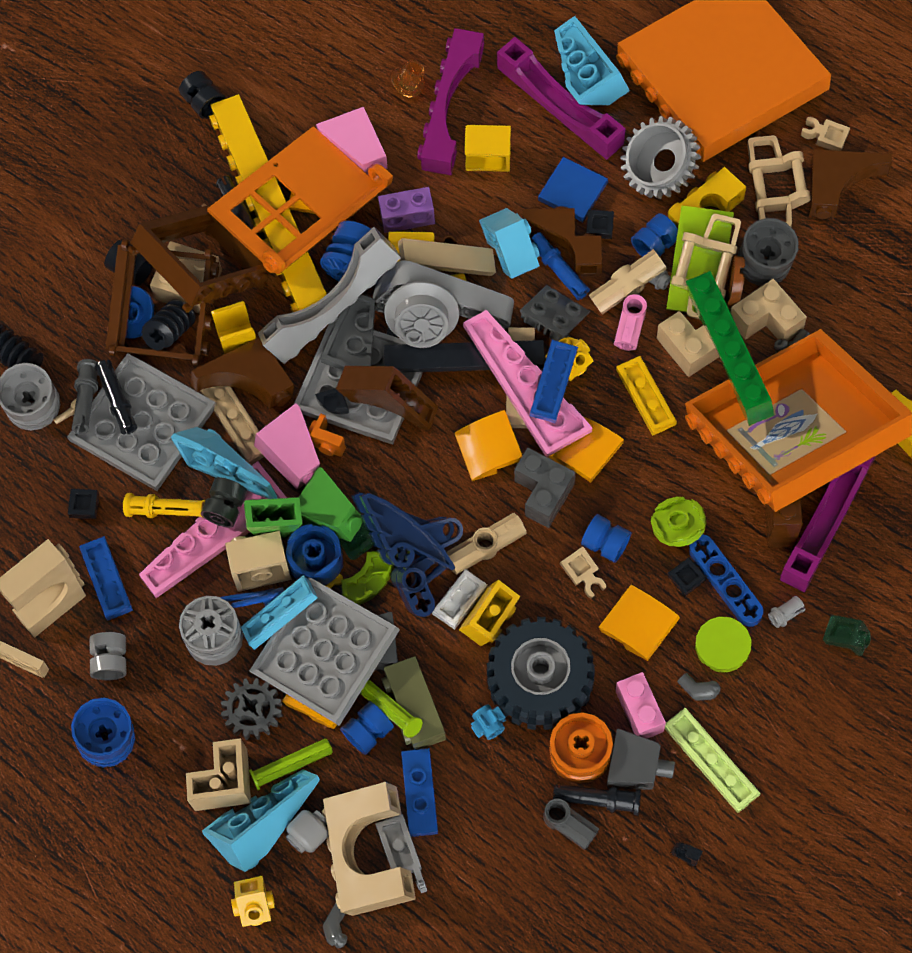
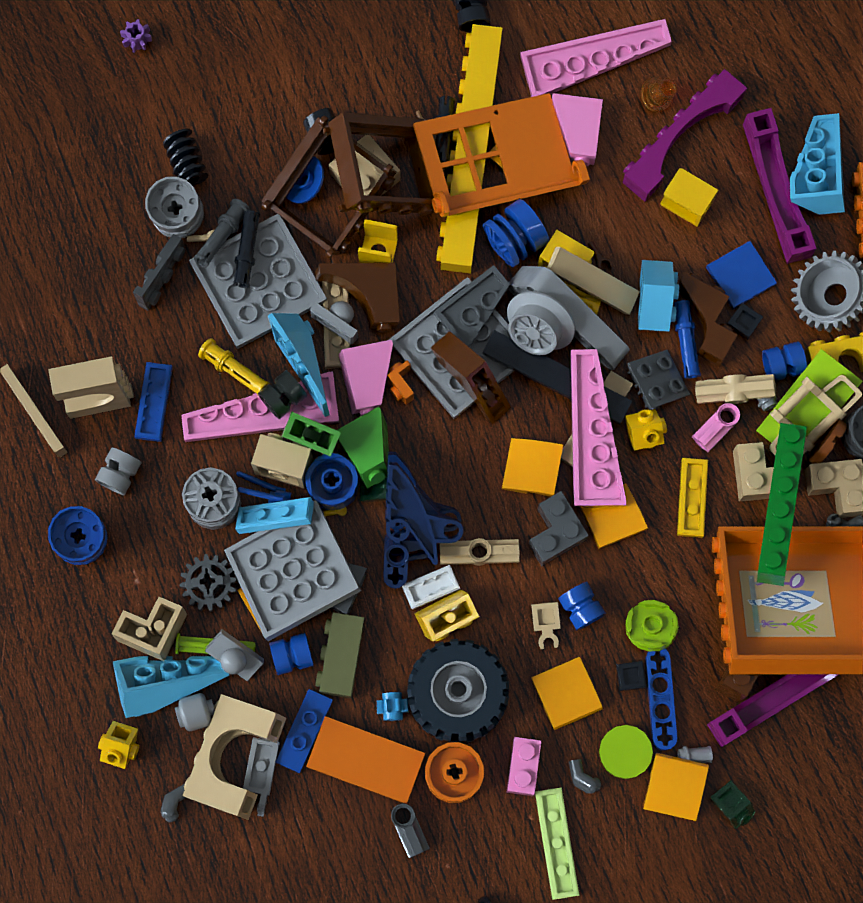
camera: 25 degrees right, 10 degrees up
black plate [68,489,99,519] -> none
black piece [141,300,196,351] -> none
light grey arch [258,227,401,364] -> none
black tile [315,388,349,414] -> none
lime tile [341,551,395,605] -> none
lime axle [360,680,423,738] -> none
medium lavender brick [378,187,435,233] -> none
blue plate [529,340,578,423] -> none
black pin [553,783,641,816] -> none
dark grey torso [607,729,675,790] -> none
none -> dark grey wing [133,234,186,311]
none -> light grey tile [205,629,264,681]
none -> orange tile [306,716,425,804]
none -> light grey tile [310,301,358,344]
none -> bright pink wing [520,19,672,97]
none -> light orange slope [643,753,709,821]

